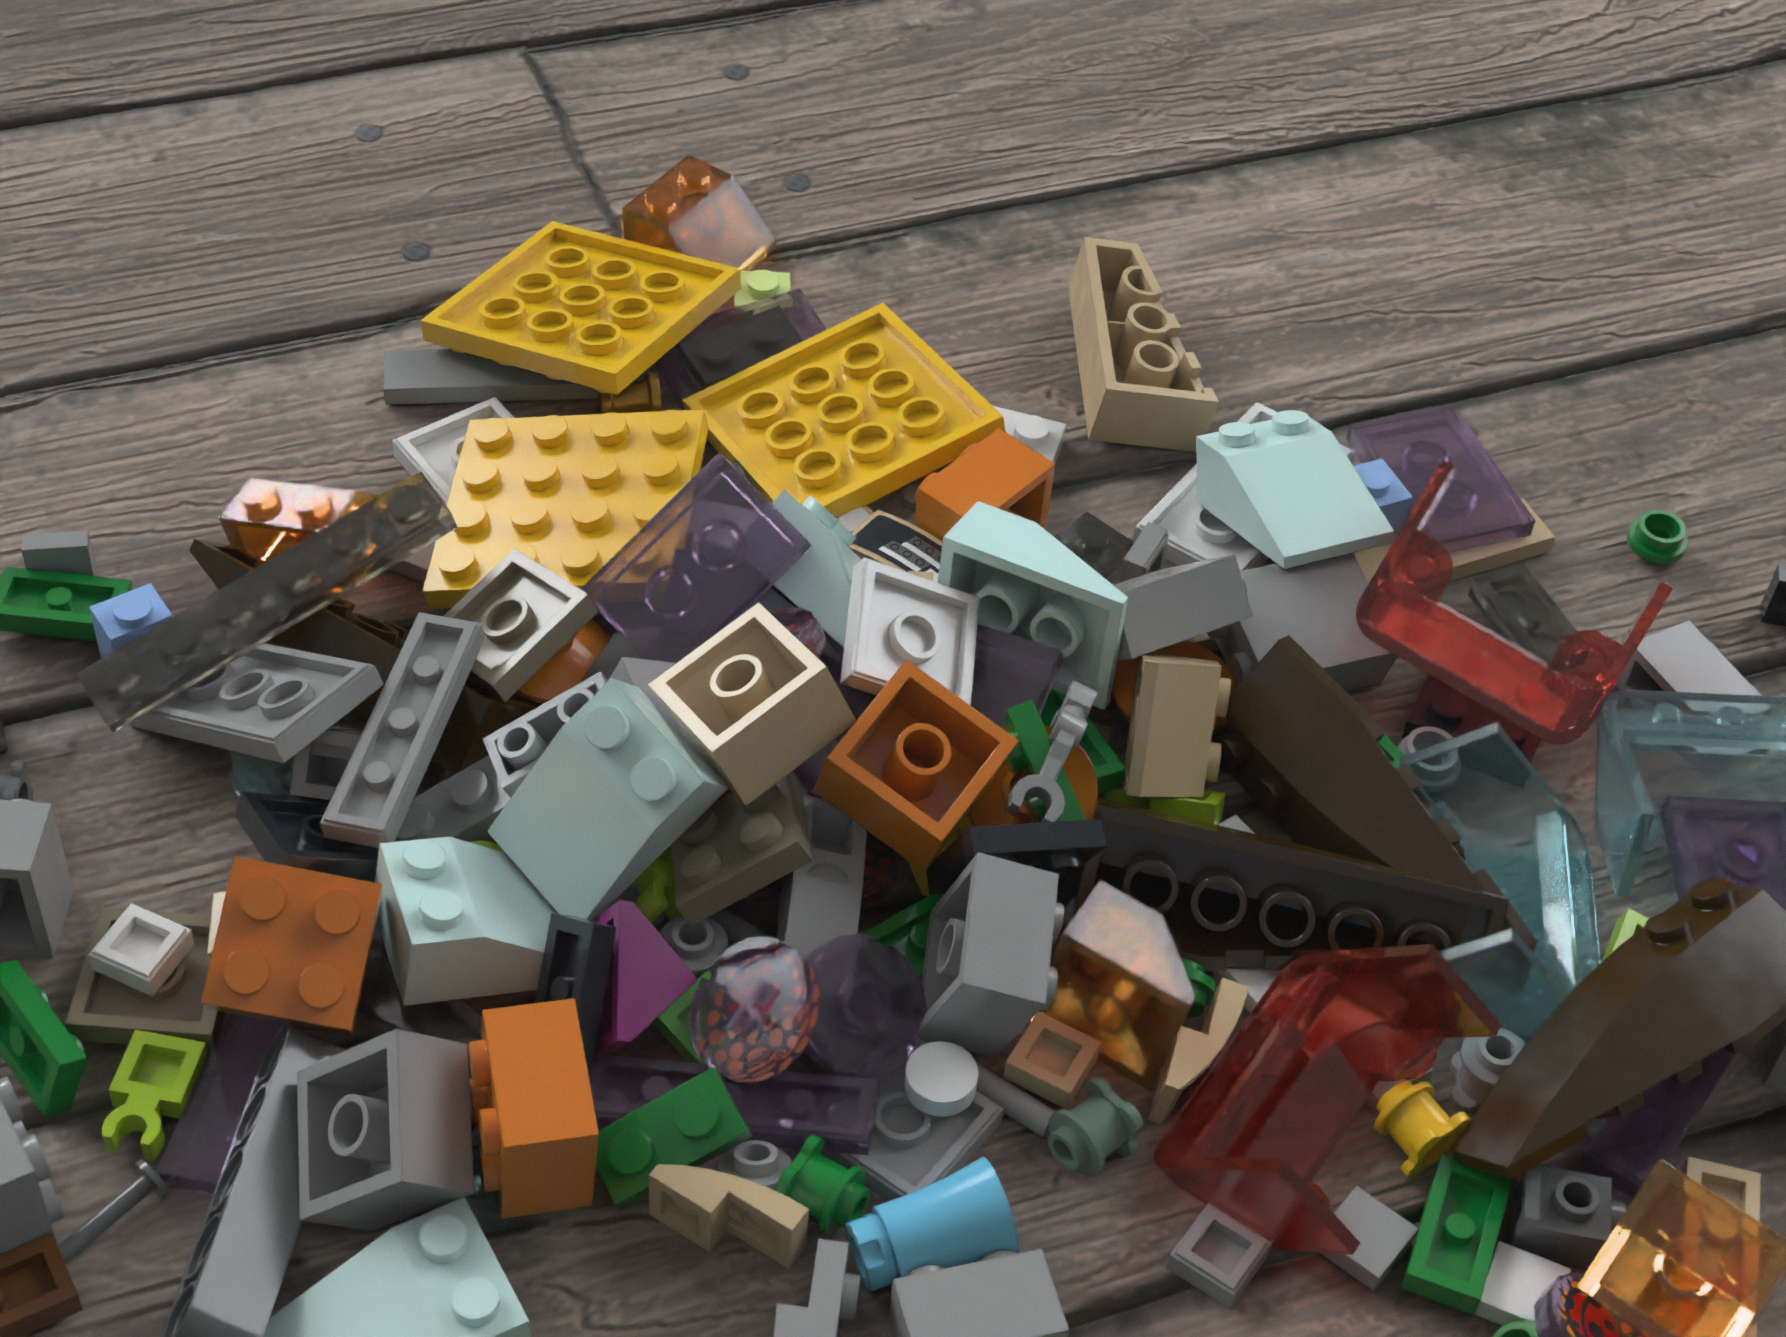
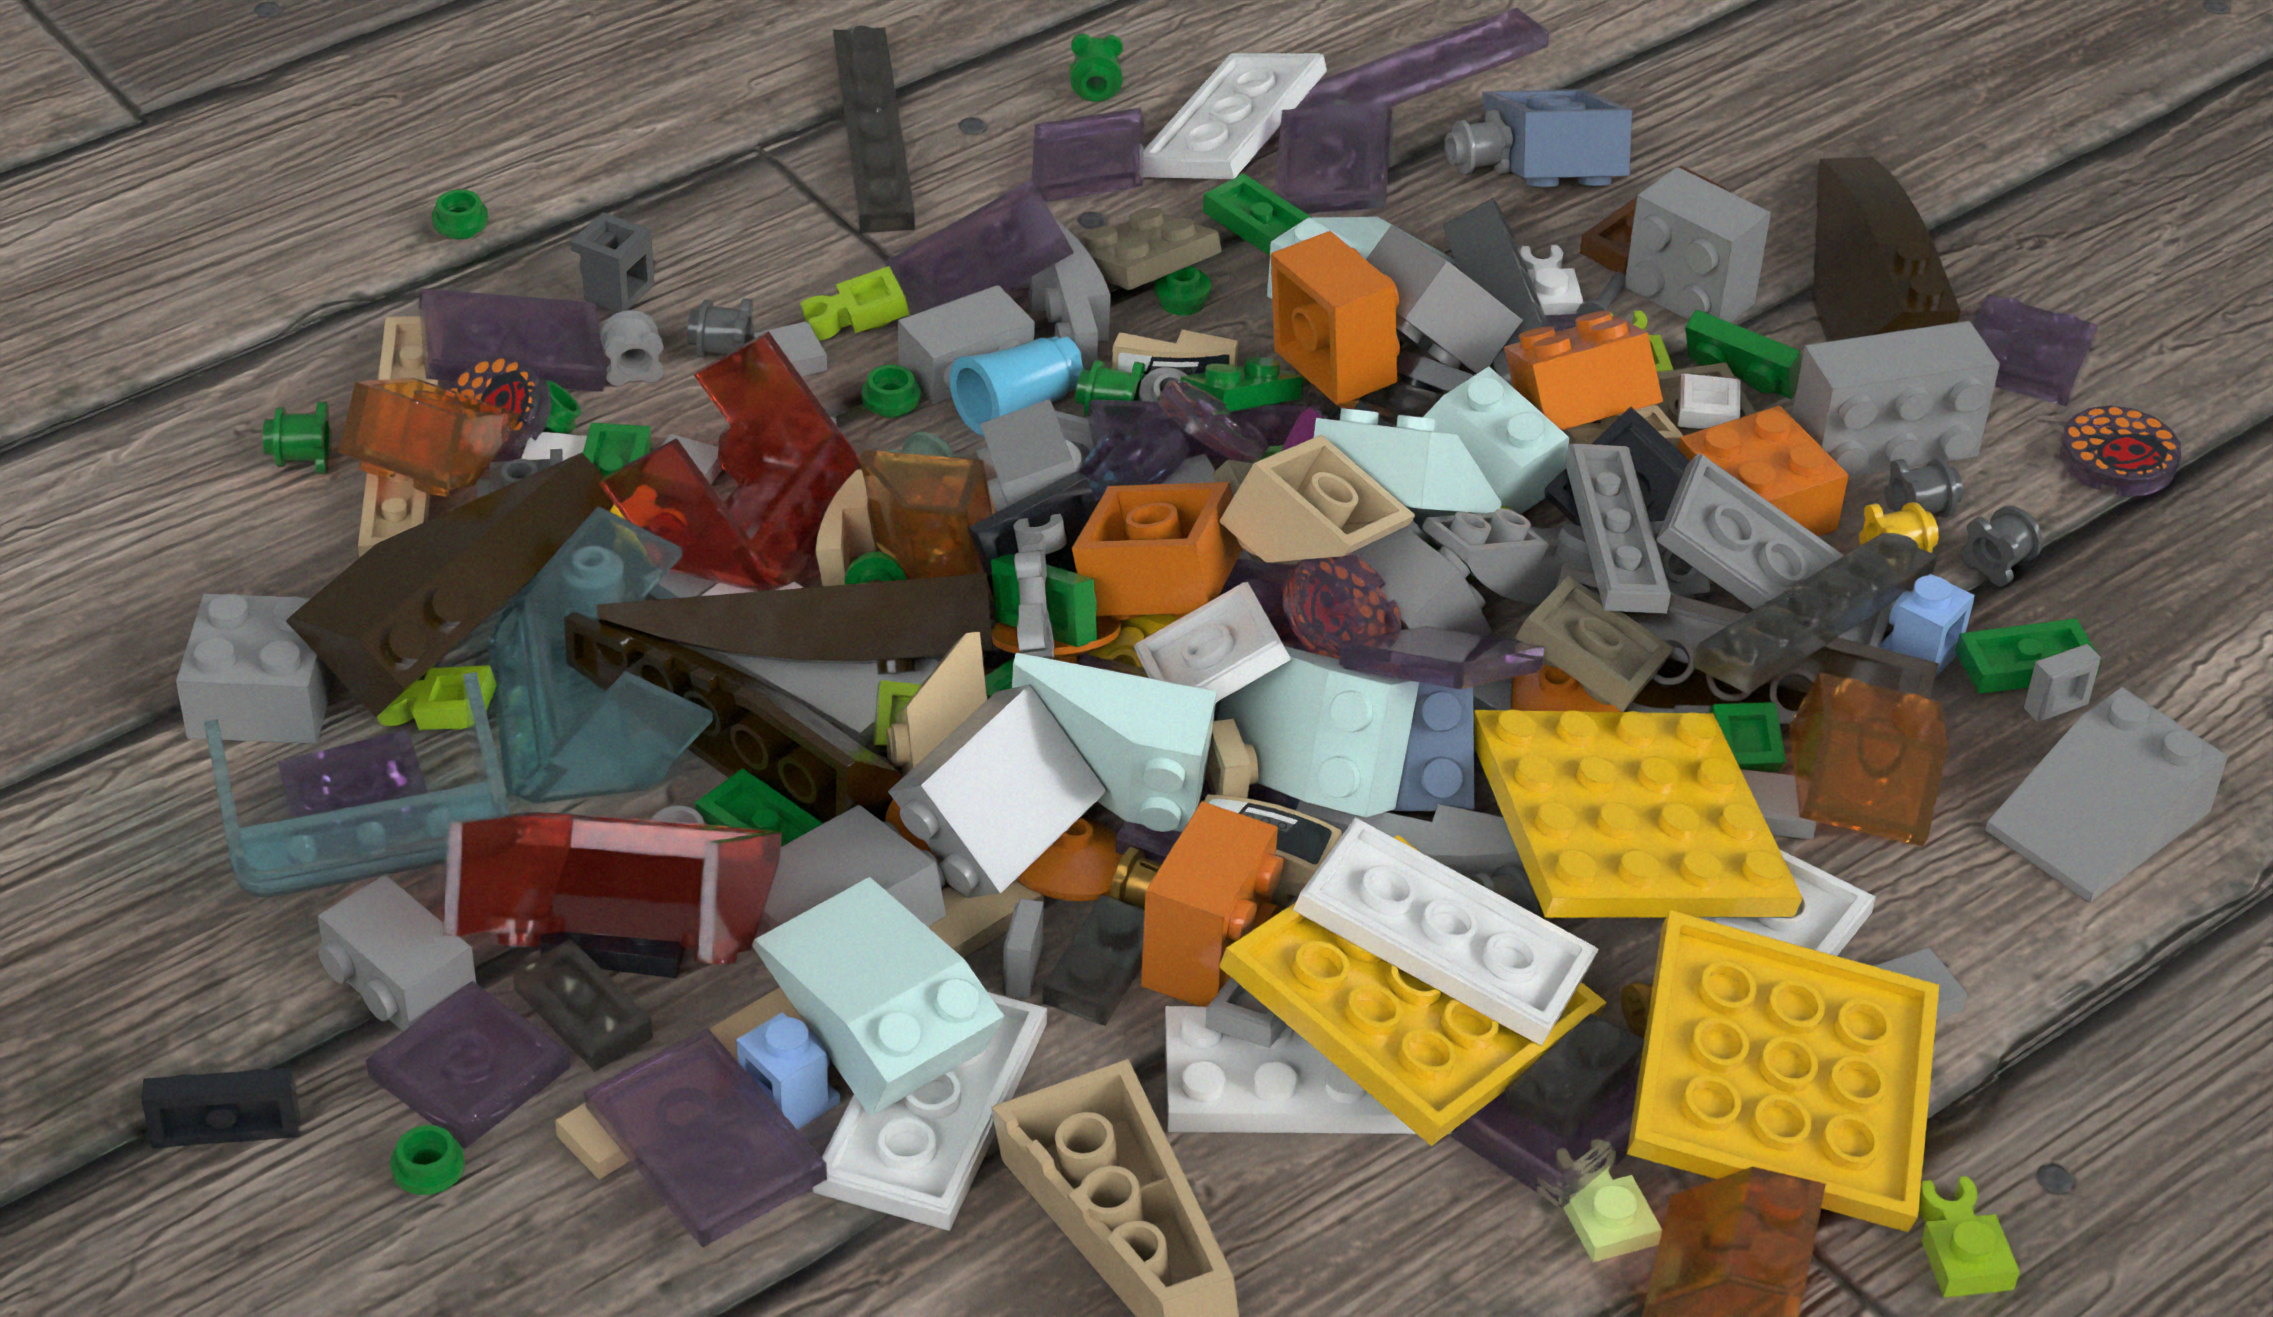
camera: 165 degrees right, 5 degrees down
none -> clear purple tile [366,981,571,1149]
none -> green plate [862,364,921,418]
none -> white tile [1293,818,1599,1046]
none -> white plate [1521,245,1583,322]
none -> orange brick [1678,405,1849,537]
none -> green plate [1707,702,1786,772]
none -> yellow brick [1859,502,1939,577]
none -> lime plate [1918,1176,2020,1298]
none -> light grey slope [1985,687,2228,903]

